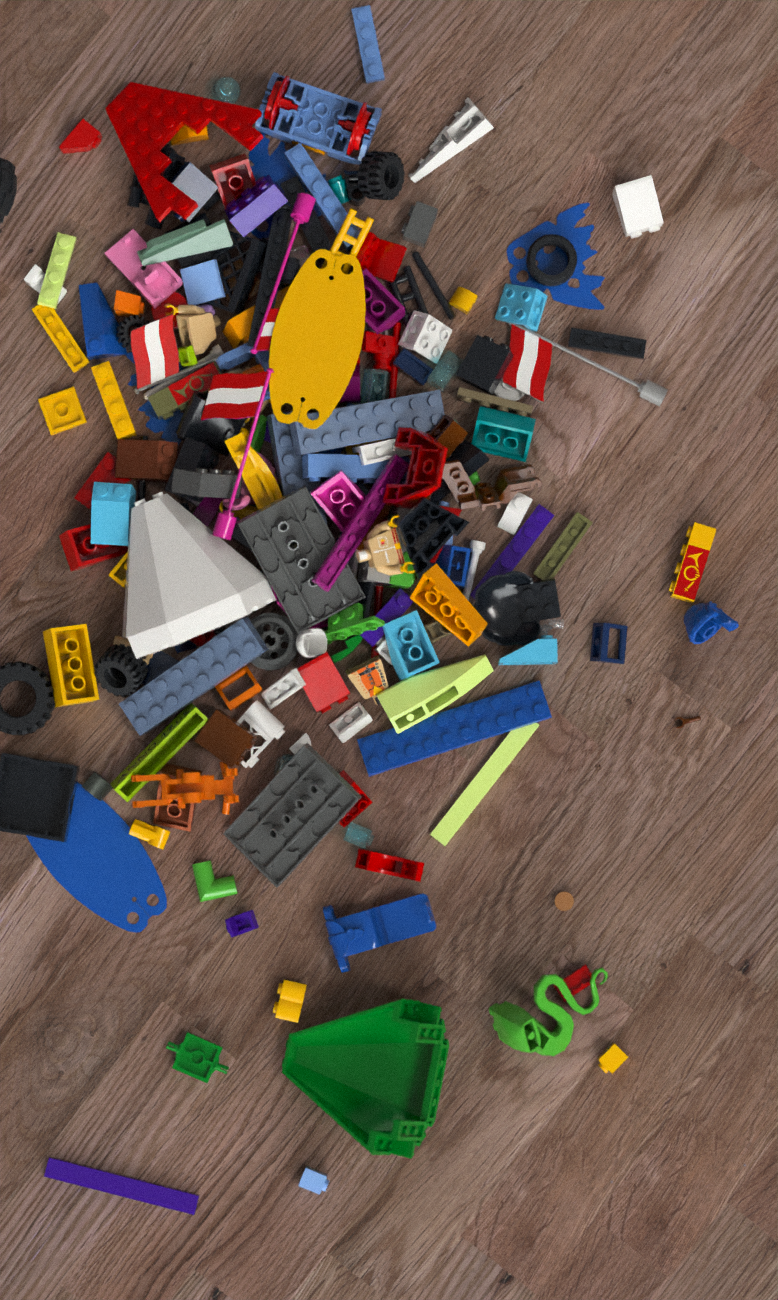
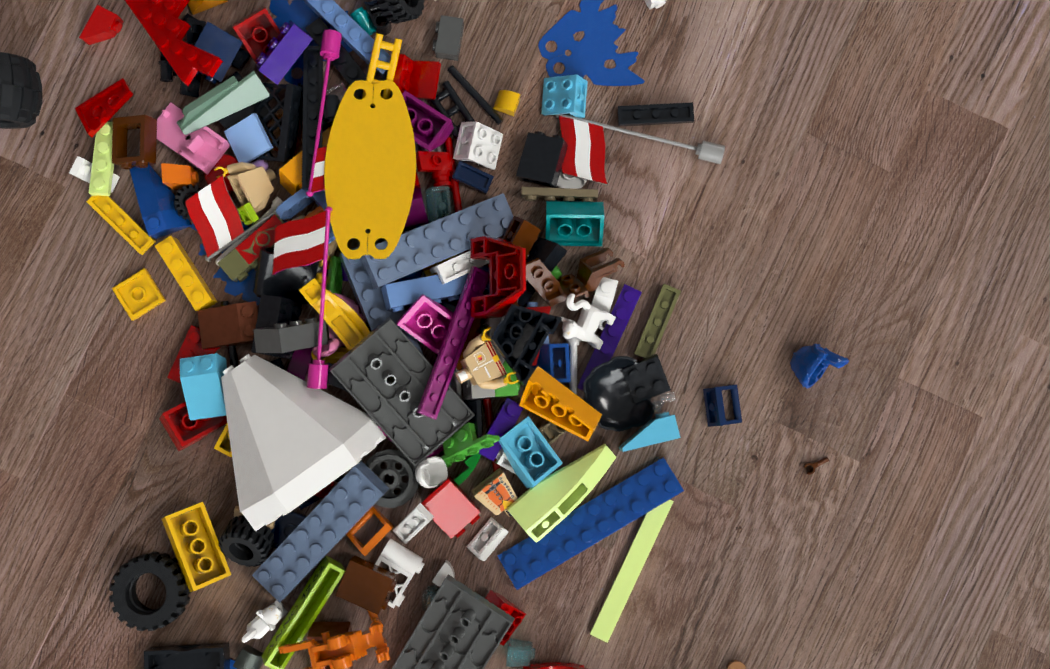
camera: 20 degrees left, 0 degrees up
clear light blue slope [427,350,463,392] -> none
black tyre [526,234,577,286] -> none
brick [669,522,716,603] -> none
none -> red wing [75,78,134,138]
none -> reddish brown window [112,115,157,169]
none -> white animal [242,600,288,643]
none -> white animal [561,293,616,350]

